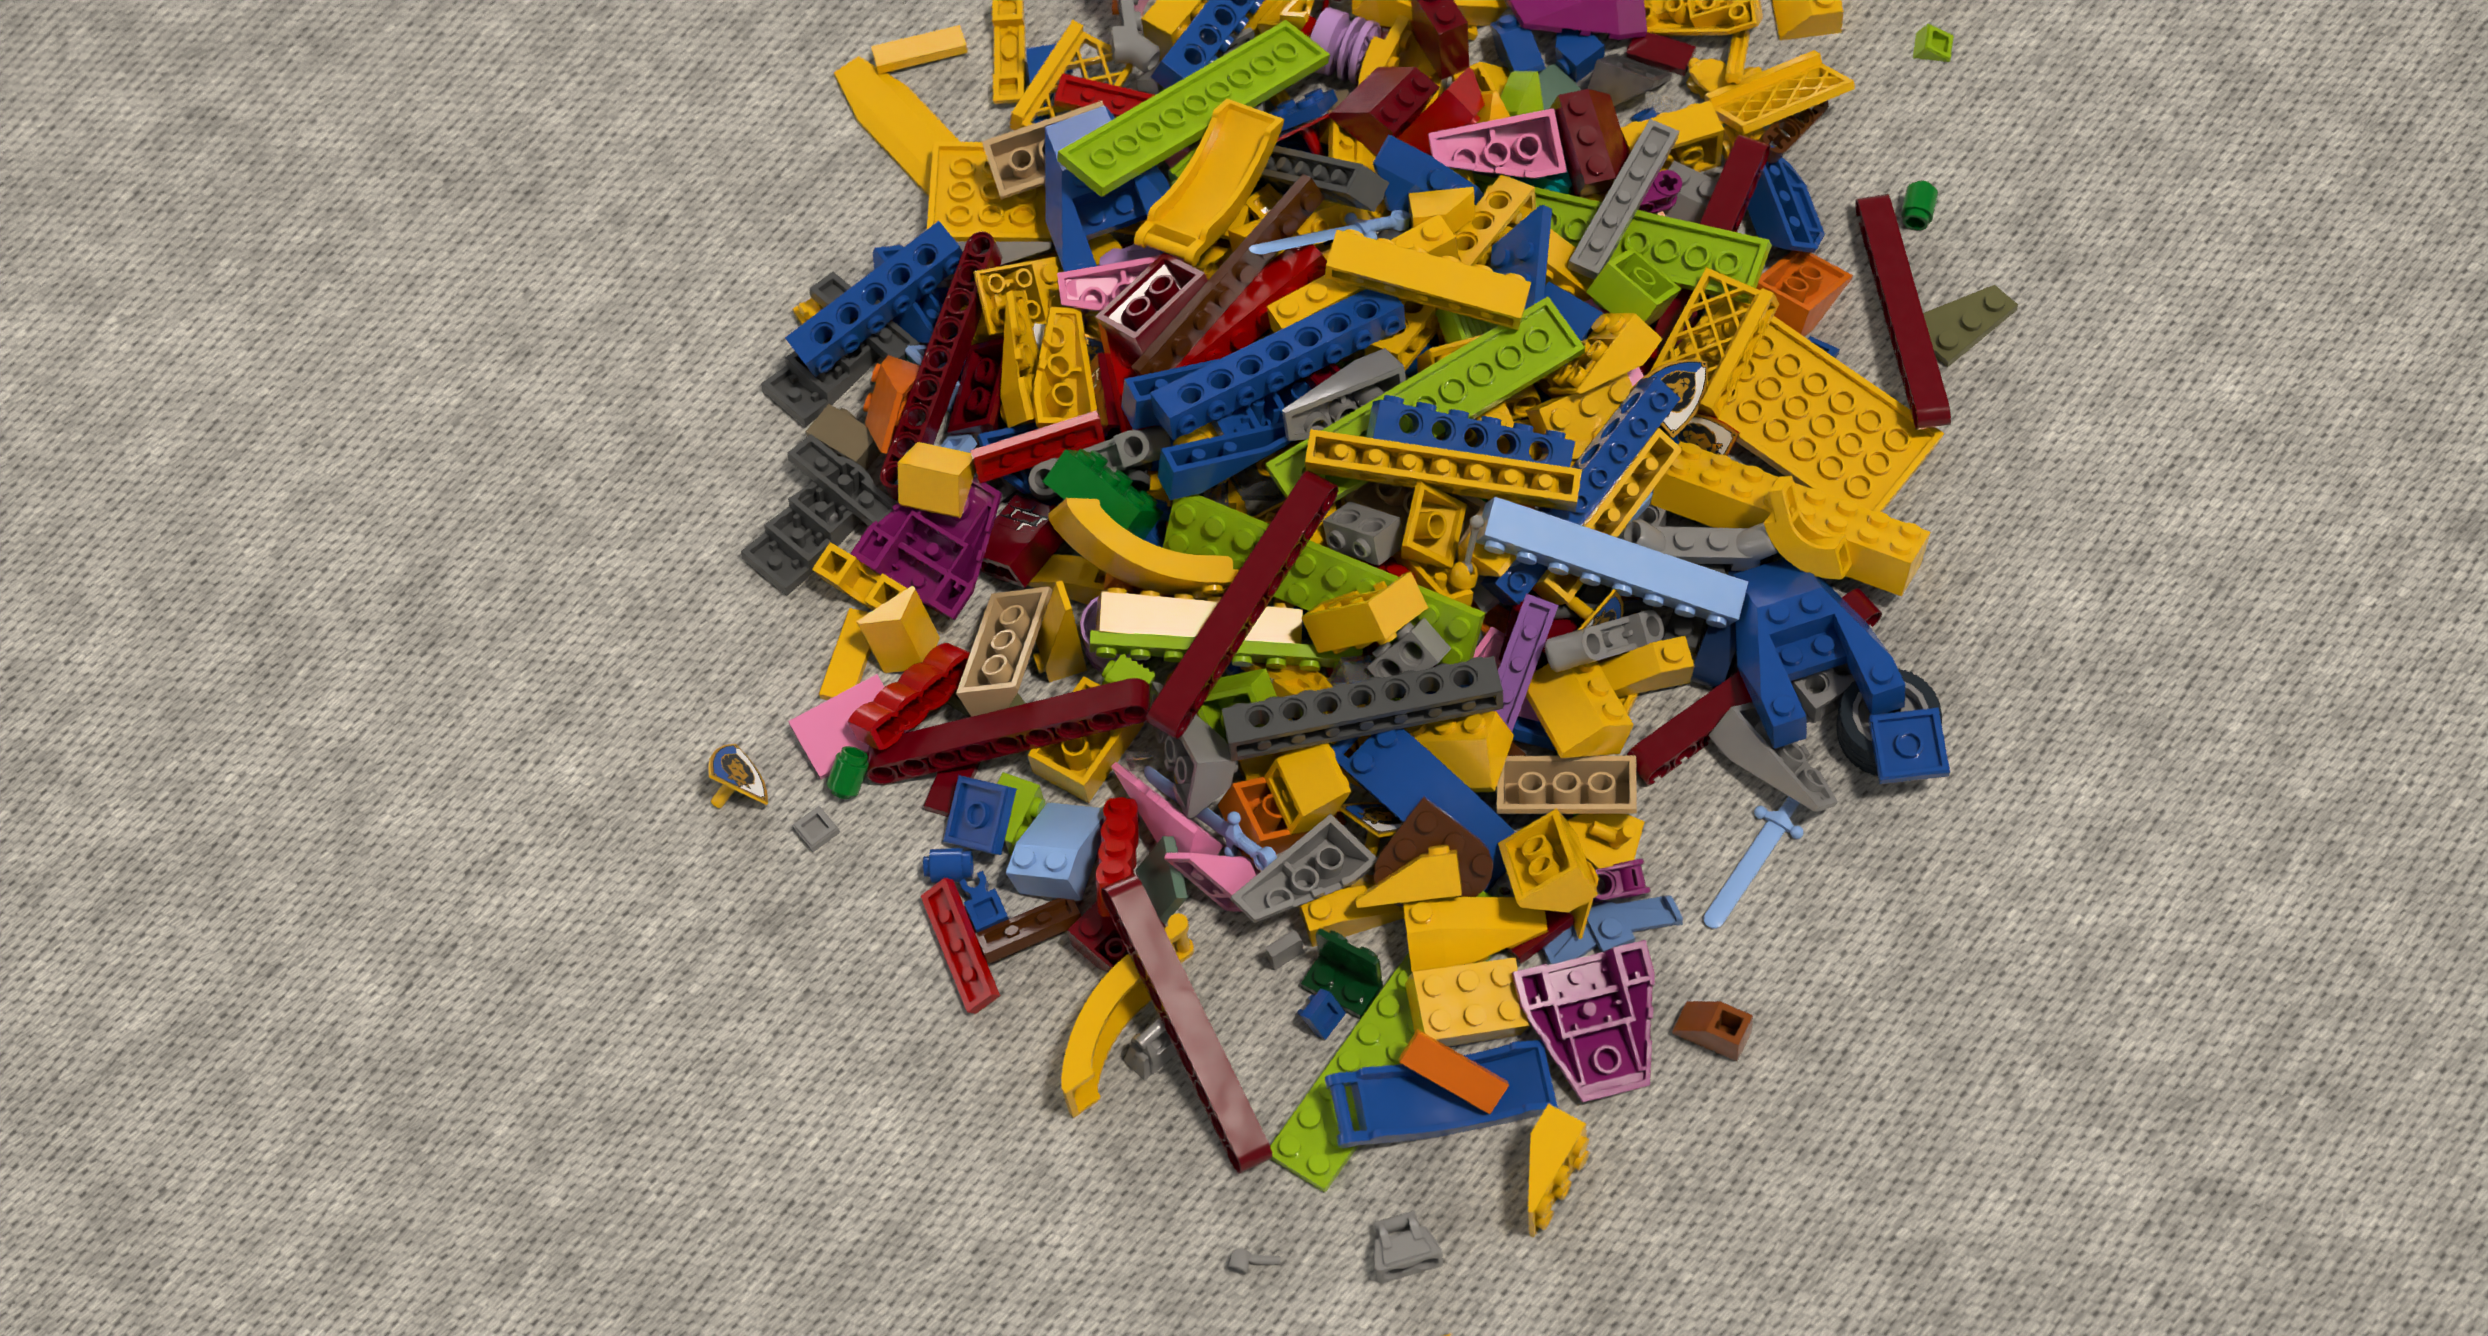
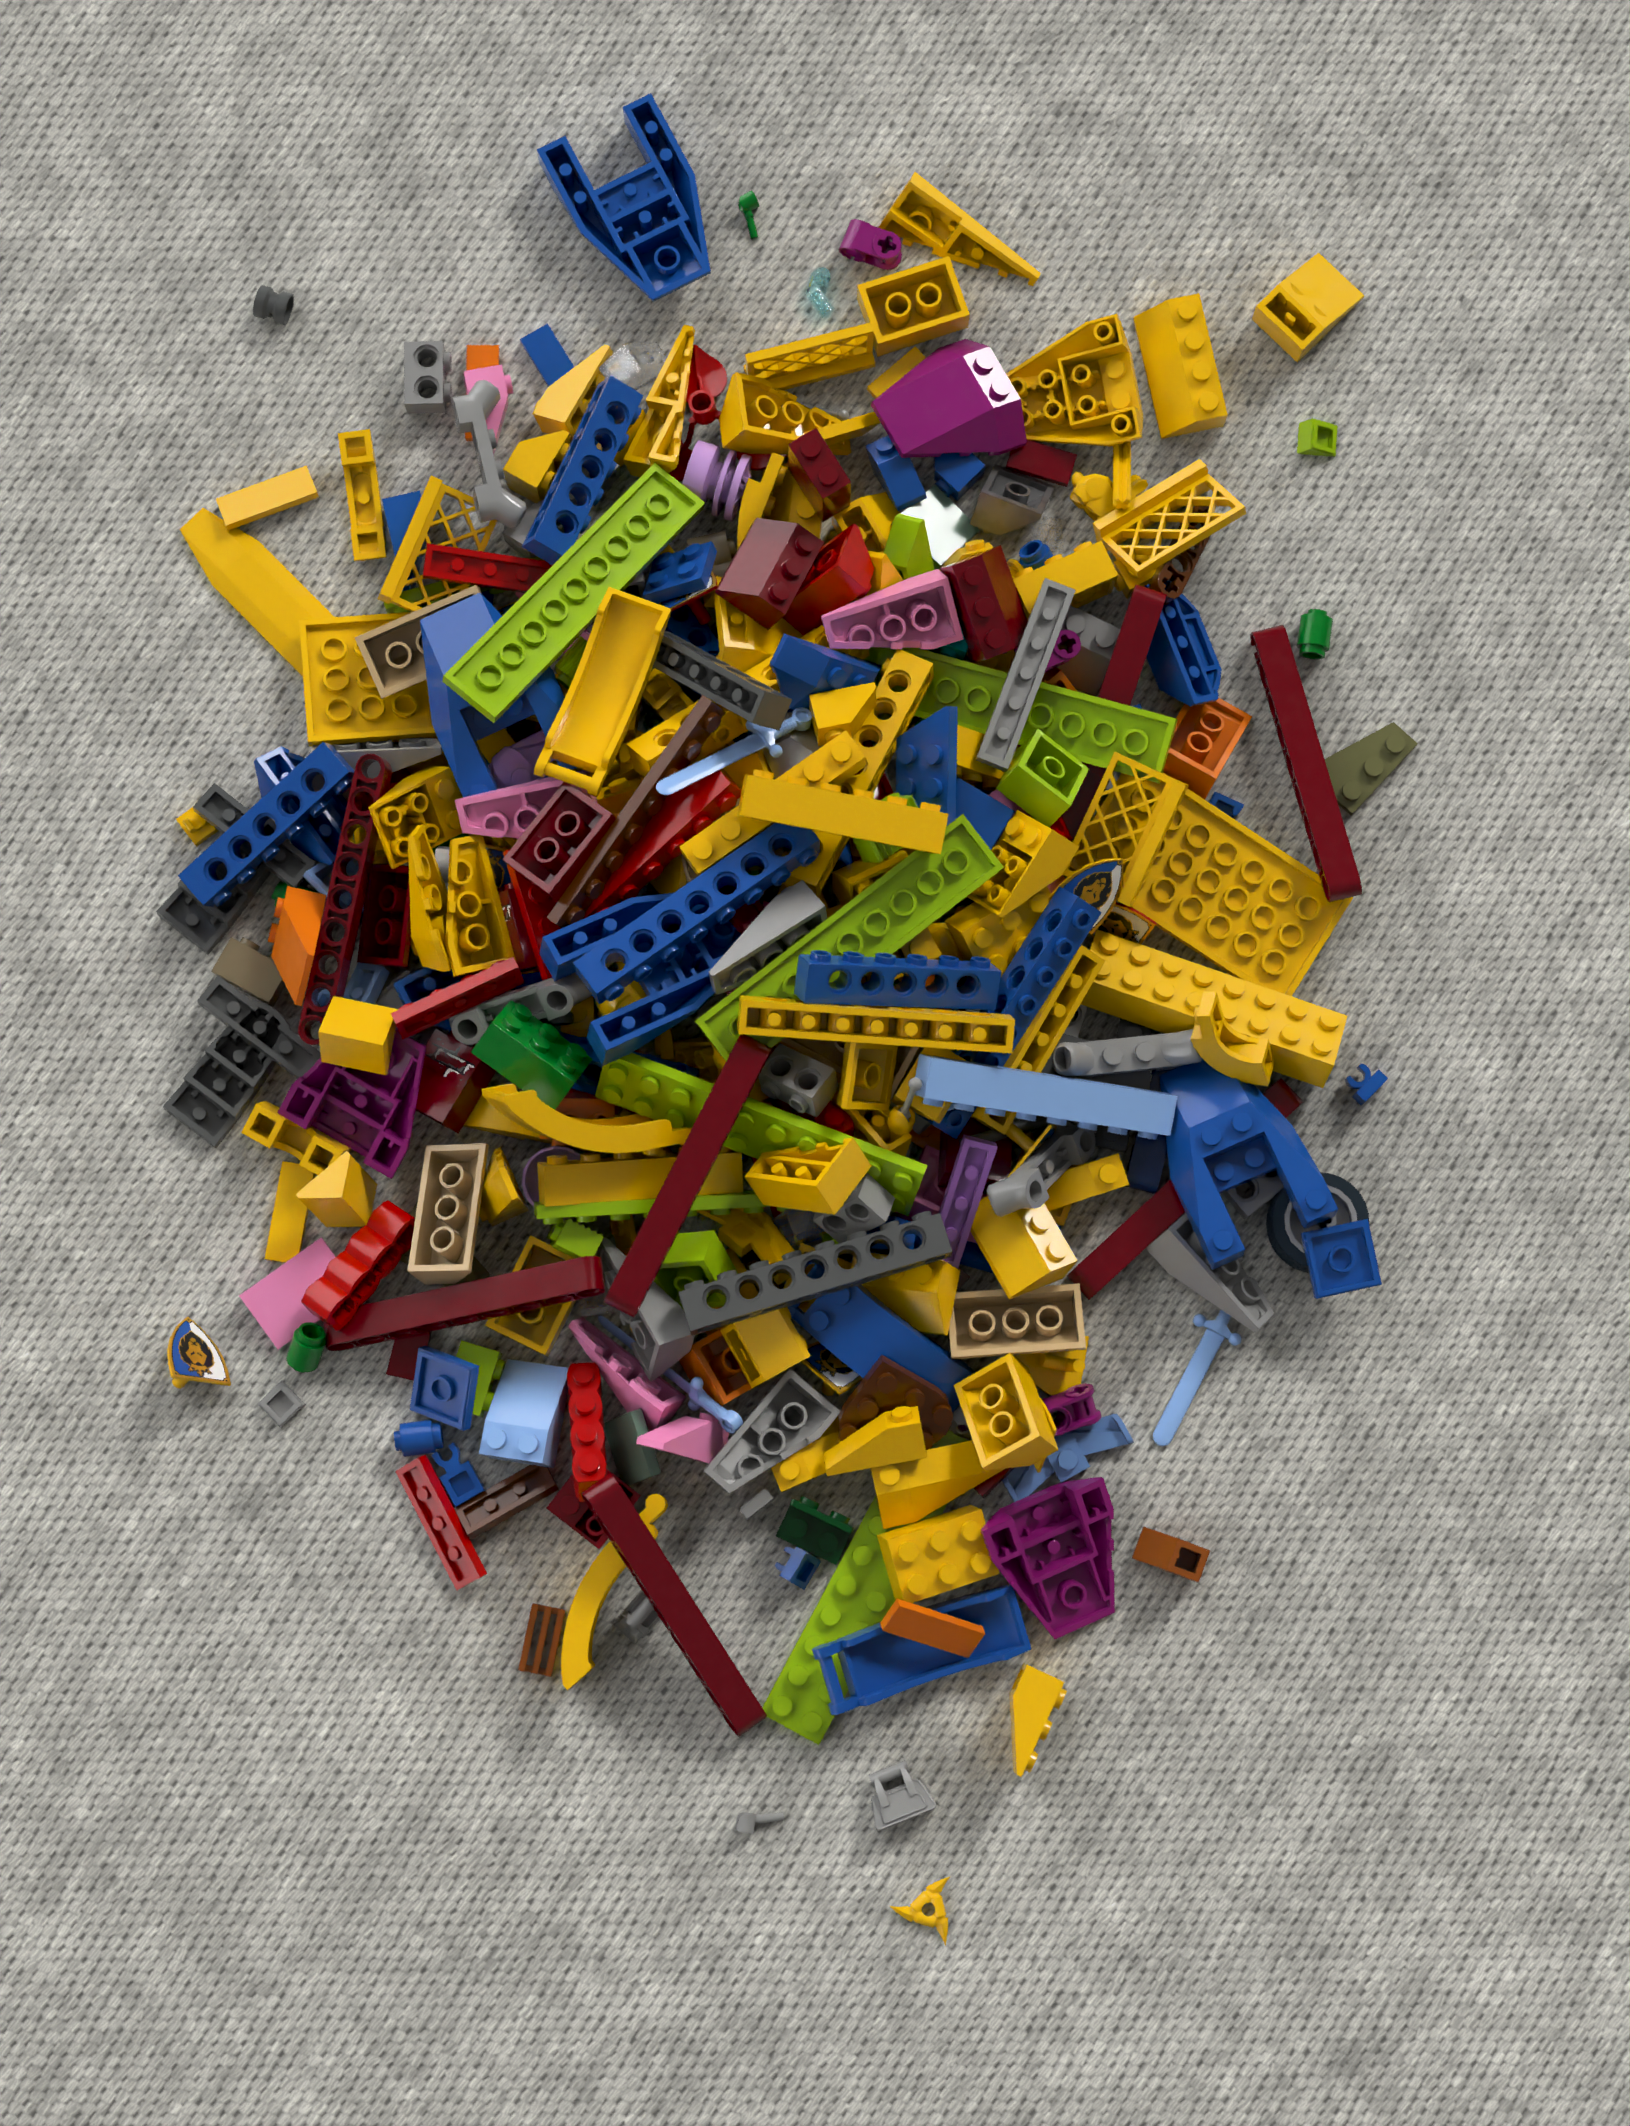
camera: 15 degrees left, 20 degrees up
none -> dark orange tile [518,1603,566,1677]
none -> blue tile [1345,1063,1388,1105]

